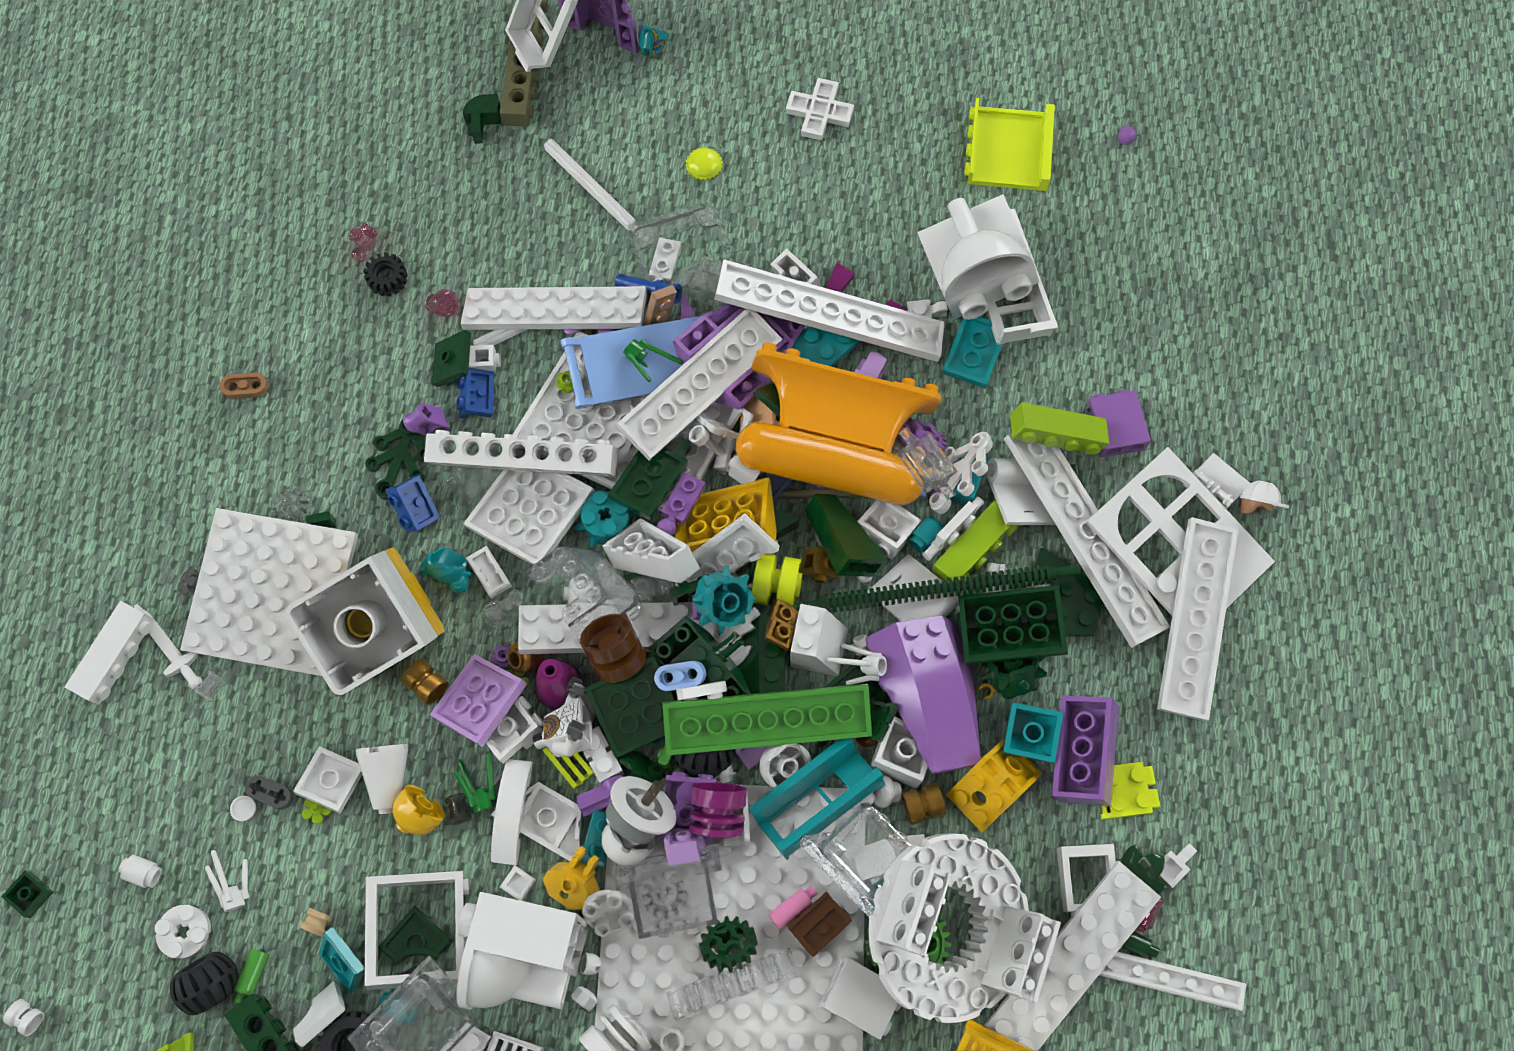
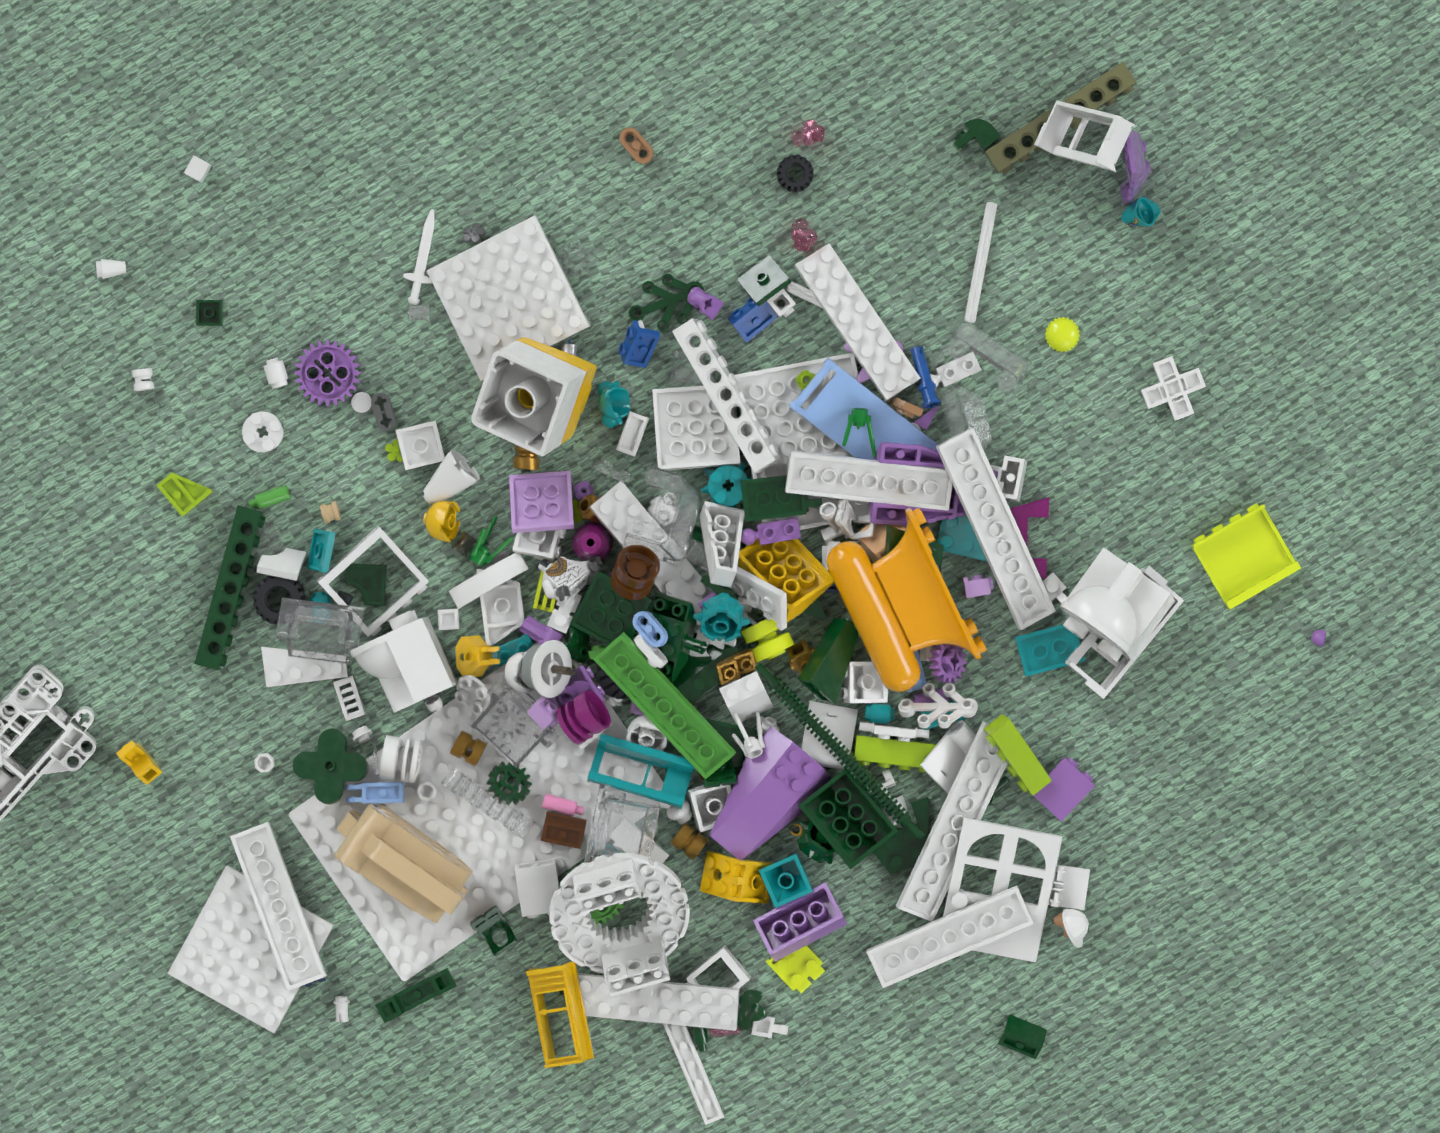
camera: 50 degrees right, 20 degrees up
white brick [65,601,155,705] -> none
black wheel [170,951,239,1015] -> none
white plant [205,850,250,912] -> none
dark green tile [305,511,337,528] -> none
white tile [571,987,598,1012] -> none
clear plate [897,427,958,500] -> none
none -> medium lavender gear [294,340,362,407]
none -> pearl gold wheel [450,730,488,767]
none -> dark green panel [998,1015,1047,1059]

